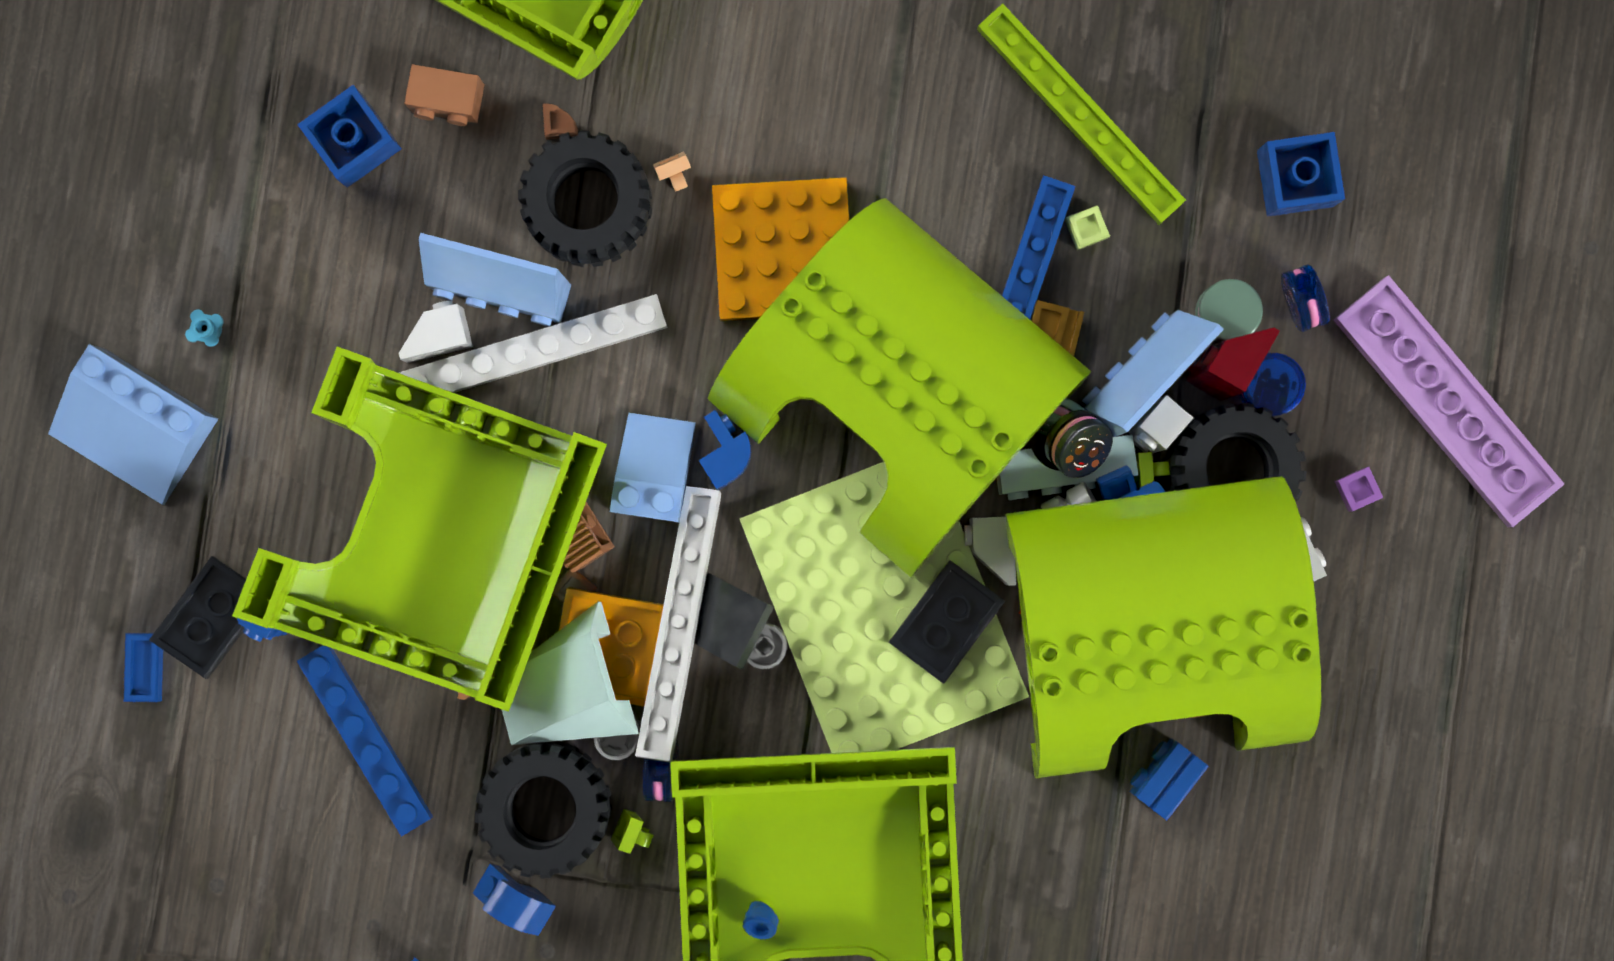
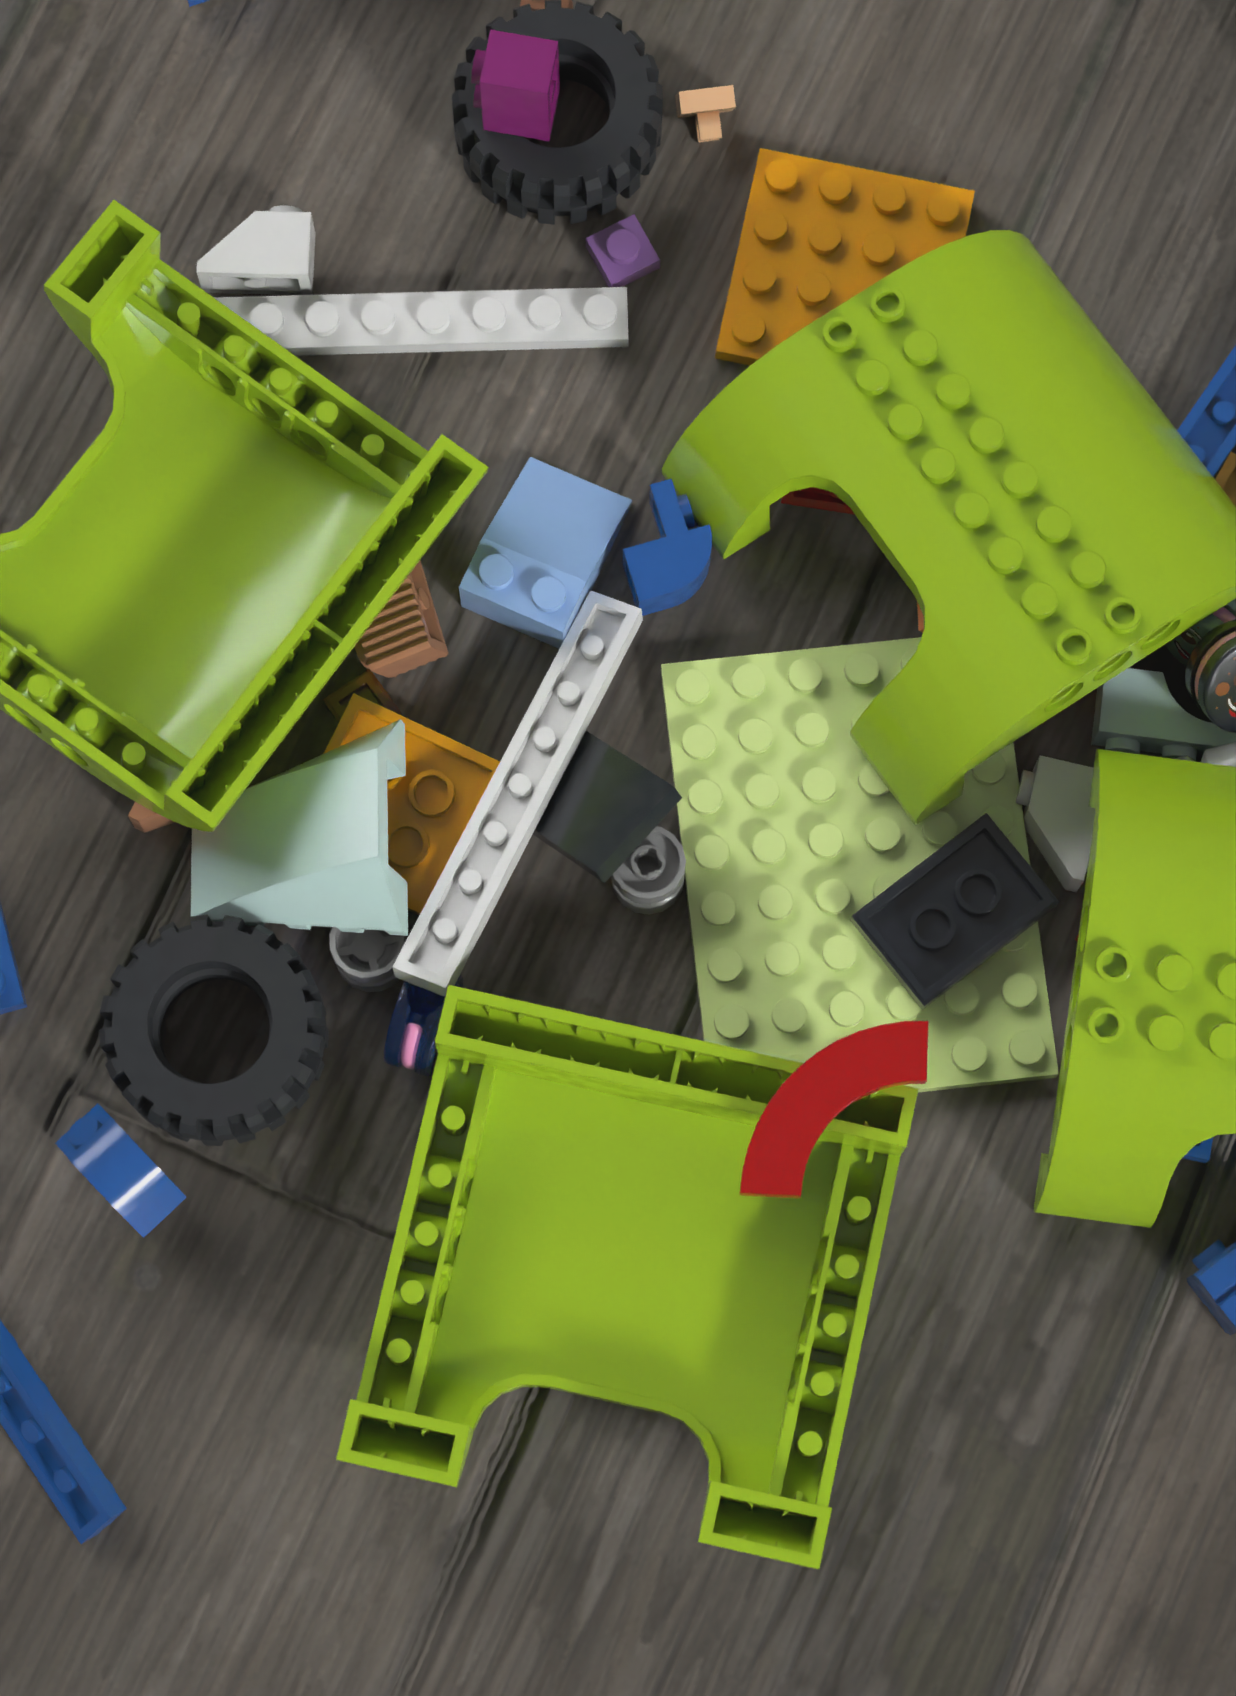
camera: 15 degrees right, 10 degrees down
light blue slope [419,233,571,326] -> none
lime tile [611,809,654,854] -> none
blue tile [743,901,779,939] -> none
none -> magenta brick [471,29,560,141]
none -> medium lavender plate [586,214,660,287]
none -> red tile [739,1021,929,1198]

